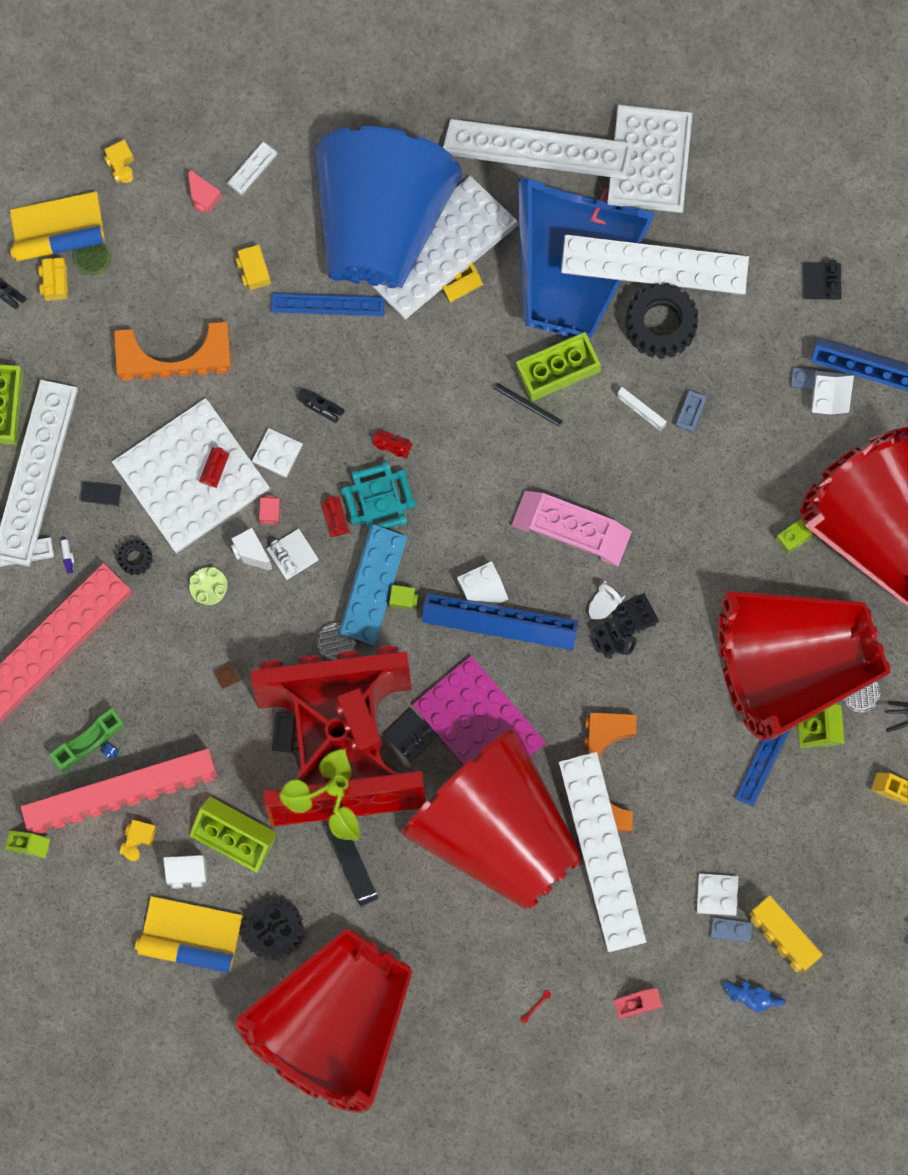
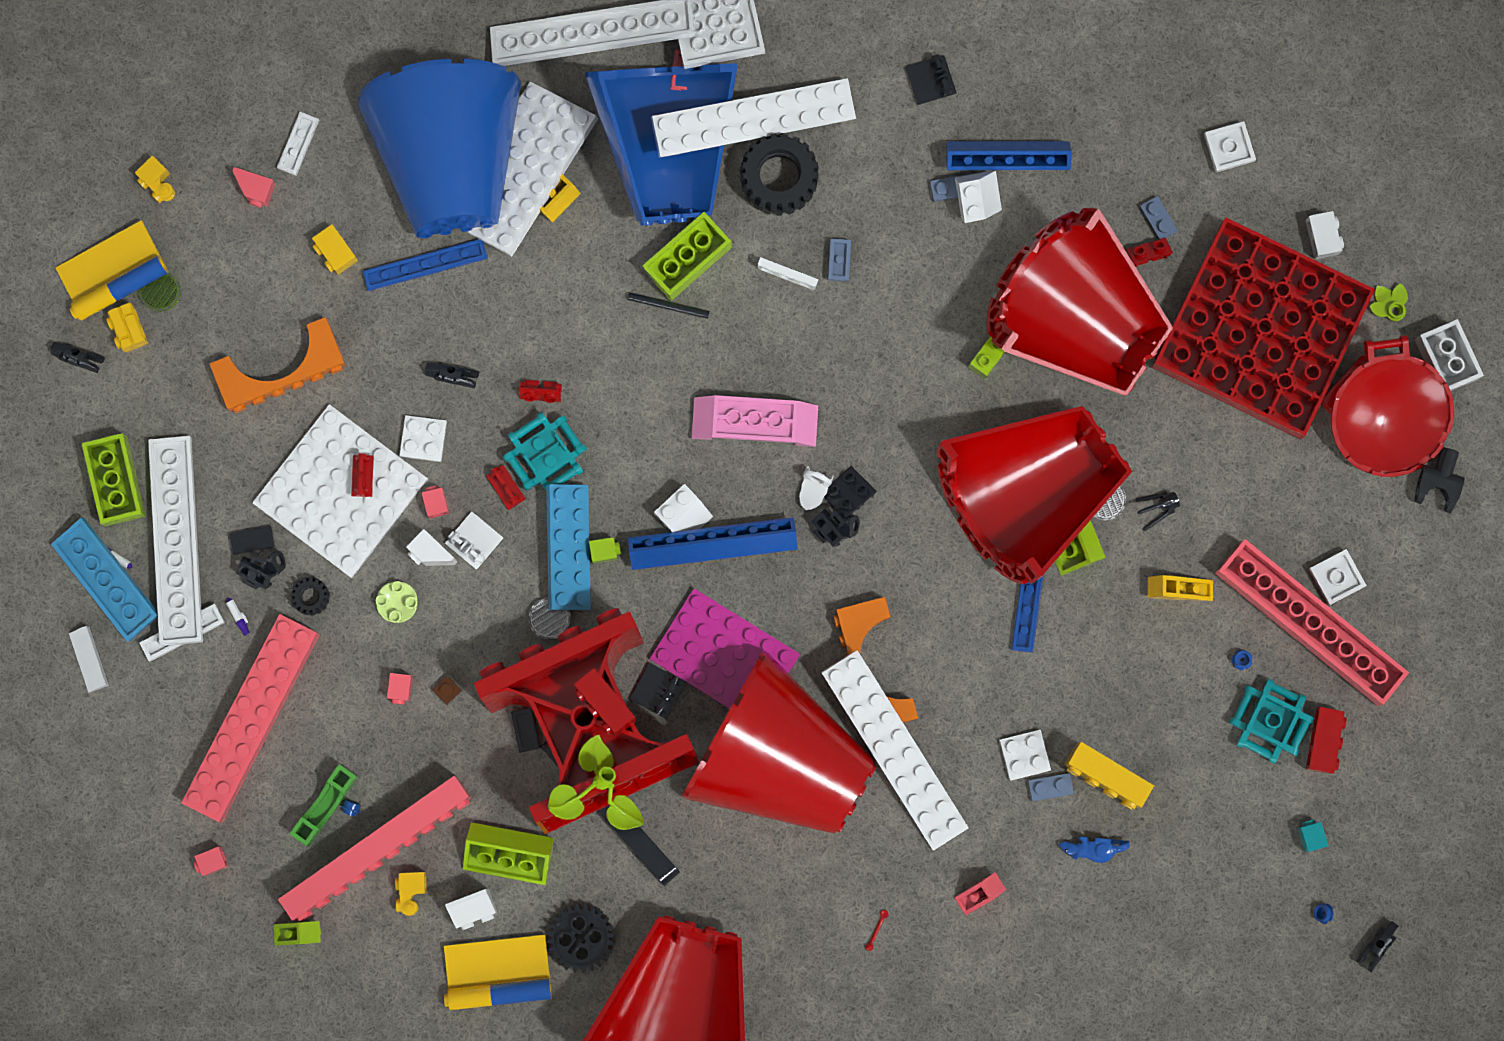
camera: 25 degrees left, 5 degrees up
none -> black piece [236,550,286,590]
none -> coral brick [387,673,413,705]

